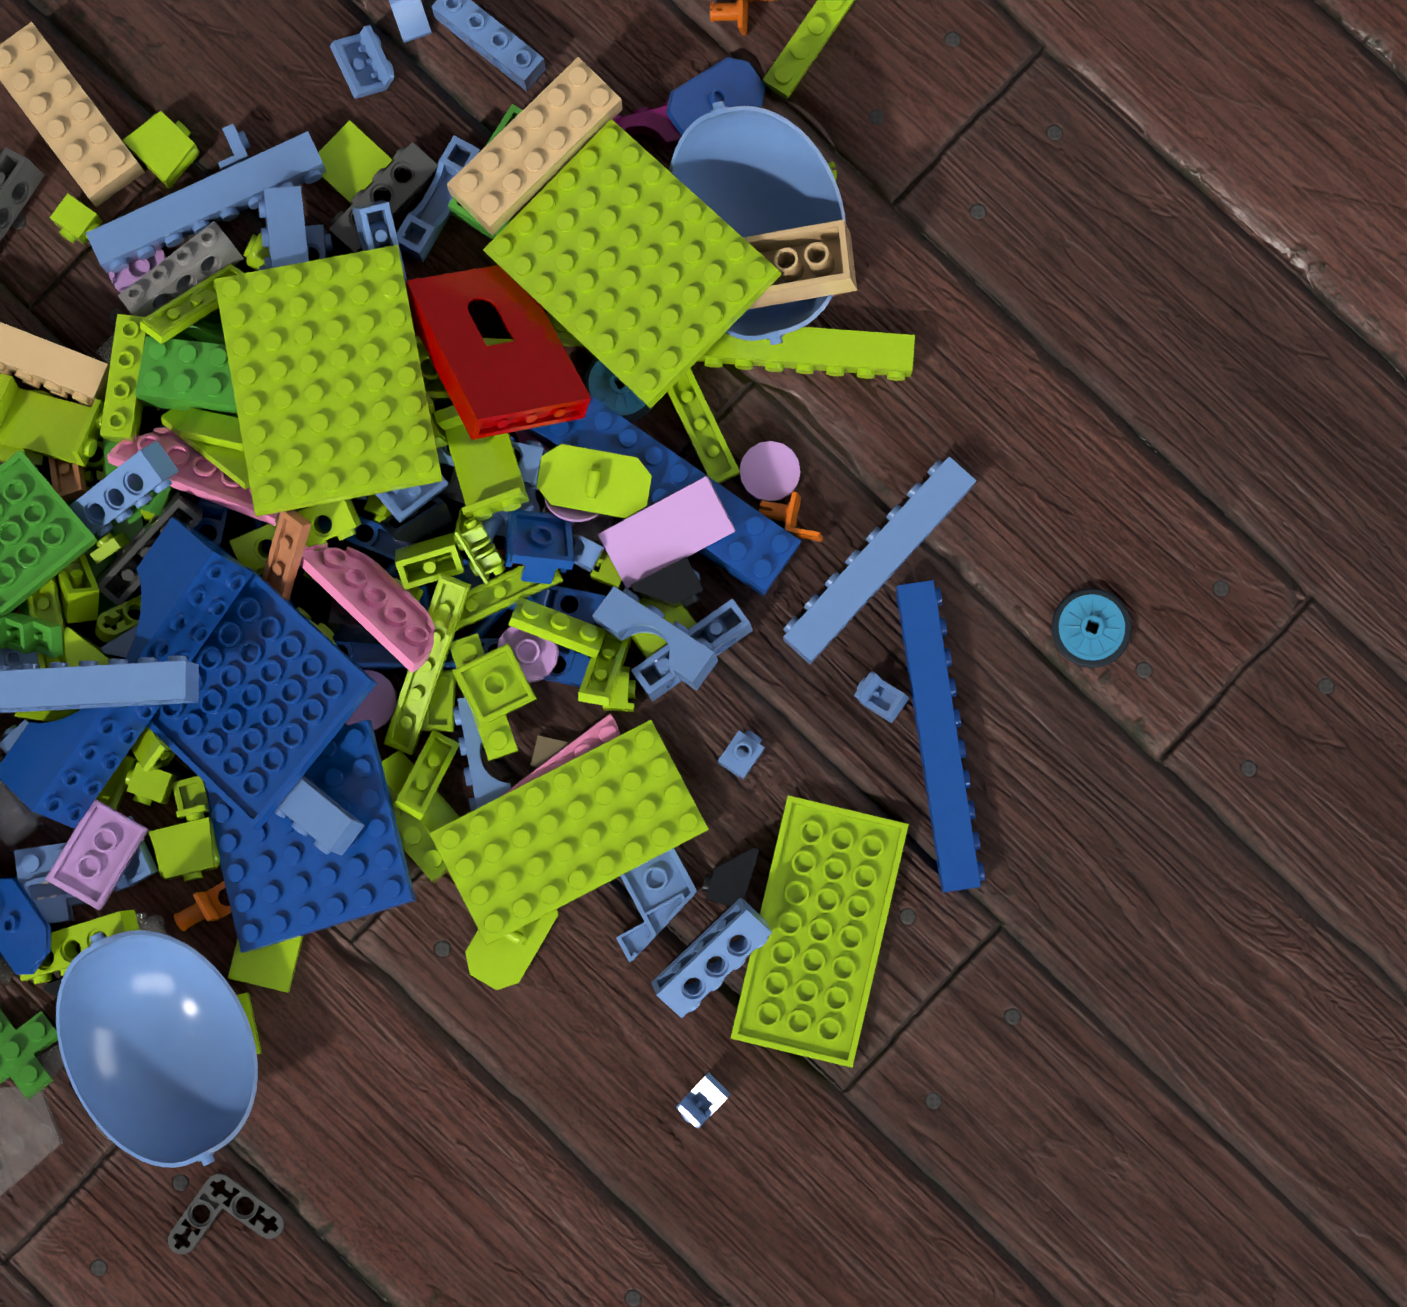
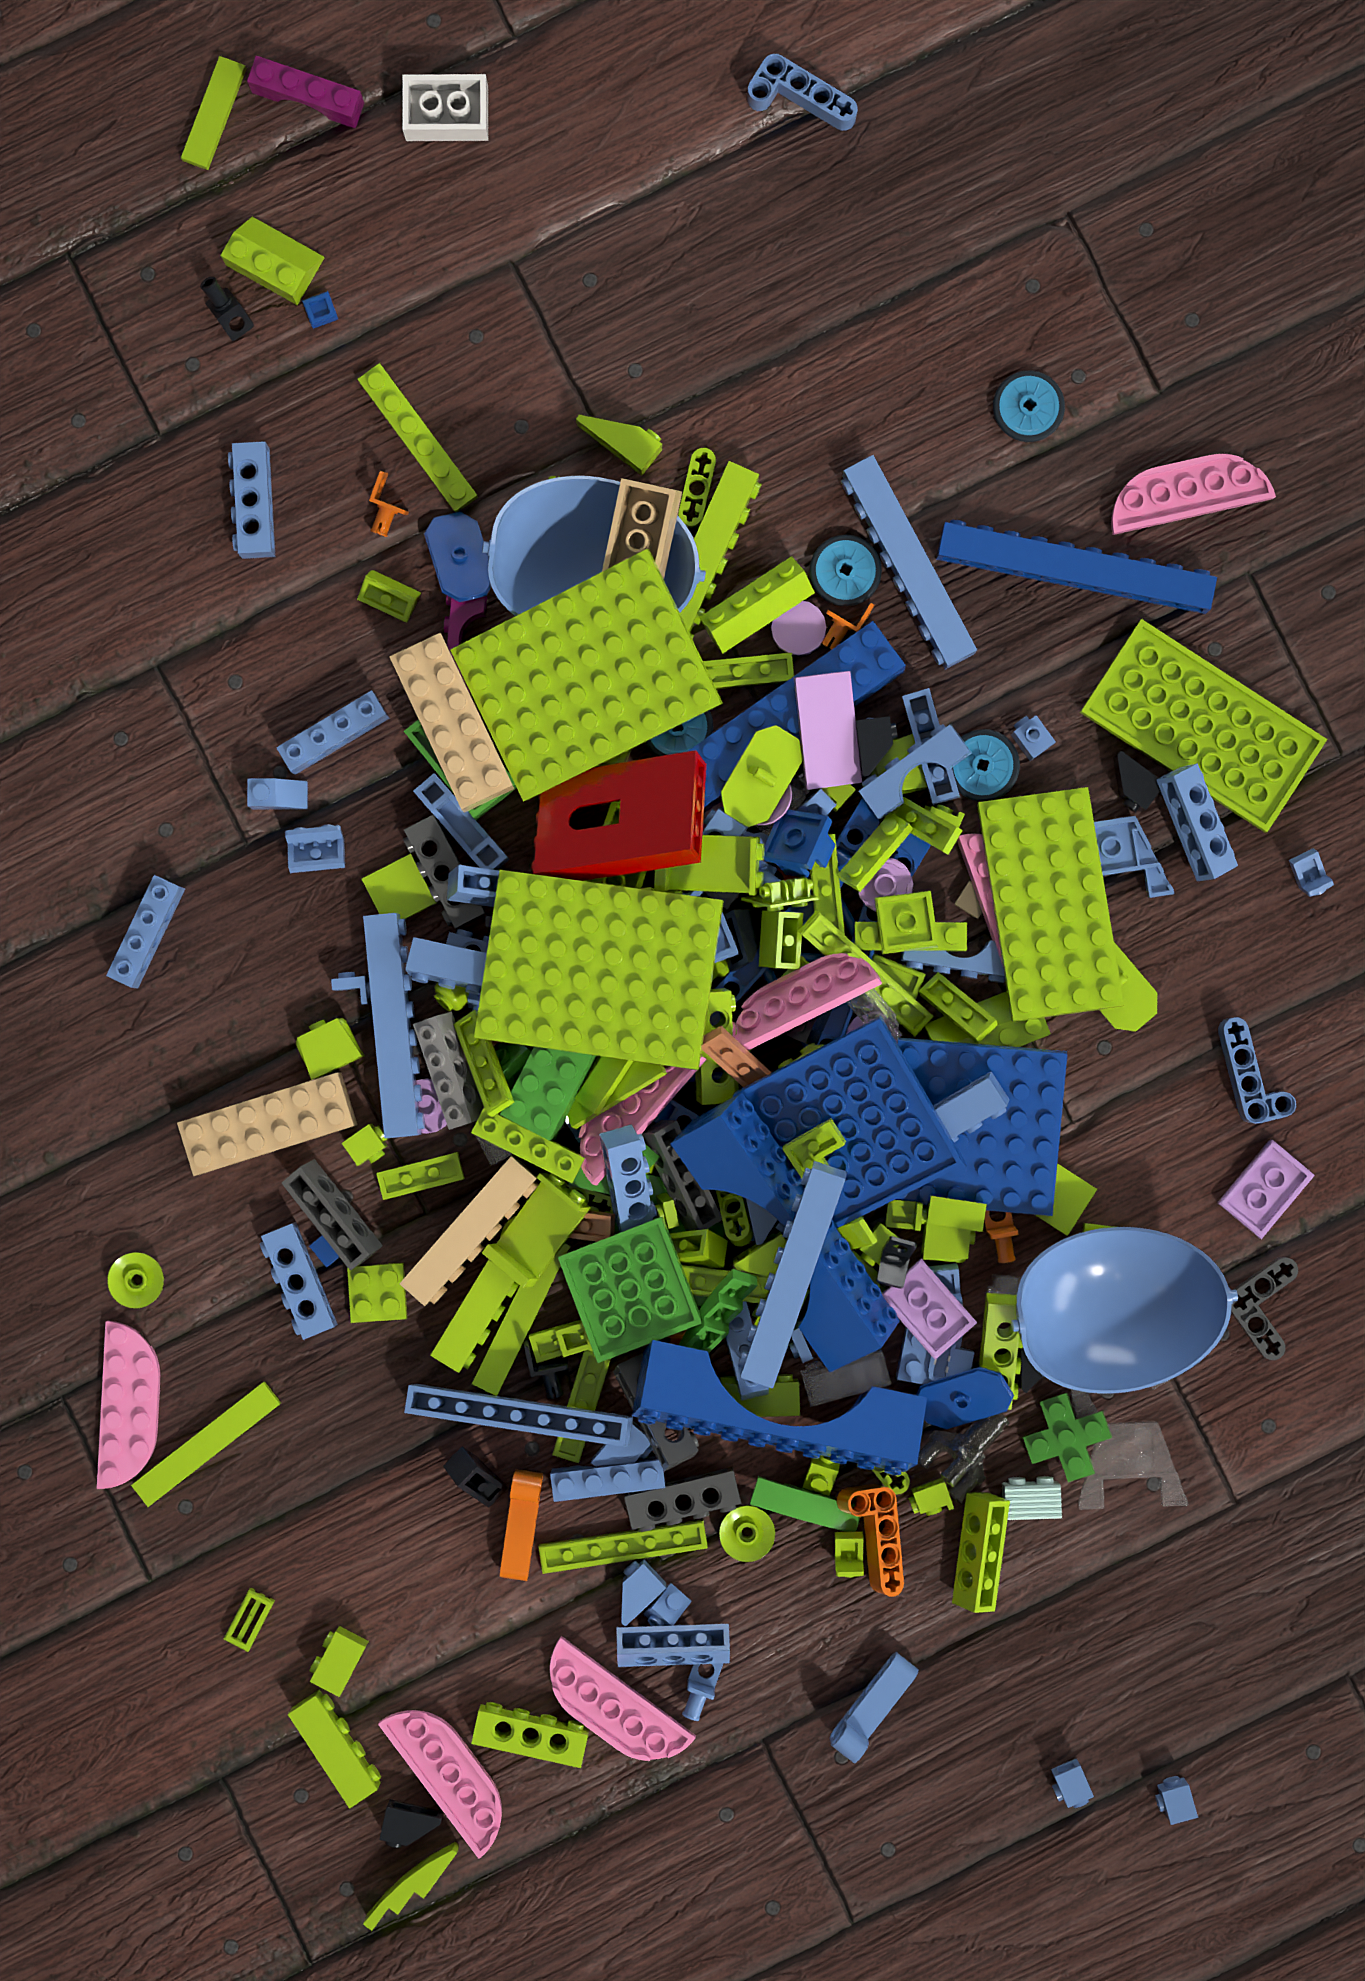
camera: 70 degrees left, 5 degrees up
medium blue bracket [854,671,909,723] -> none
none -> lime slope [357,570,421,623]
none -> lime plate [376,1152,465,1200]
none -> lime slope [576,415,662,476]
none -> lime beam [678,448,716,529]
none -> lime brick [699,556,815,654]
none -> medium blue beam [747,54,858,131]
none -> lime plate [782,1118,846,1178]
none -> dark azure wheel [810,535,882,606]
none -> clear hinge [846,988,902,1044]
none -> black bracket [876,1236,917,1289]
none -> lime tile [926,1195,987,1232]
none -> dark azure wheel [952,729,1020,802]
none -> bright pink plate [1111,454,1276,535]
none -> lavender tile [1217,1139,1315,1239]
none -> medium blue beam [1218,1017,1296,1124]

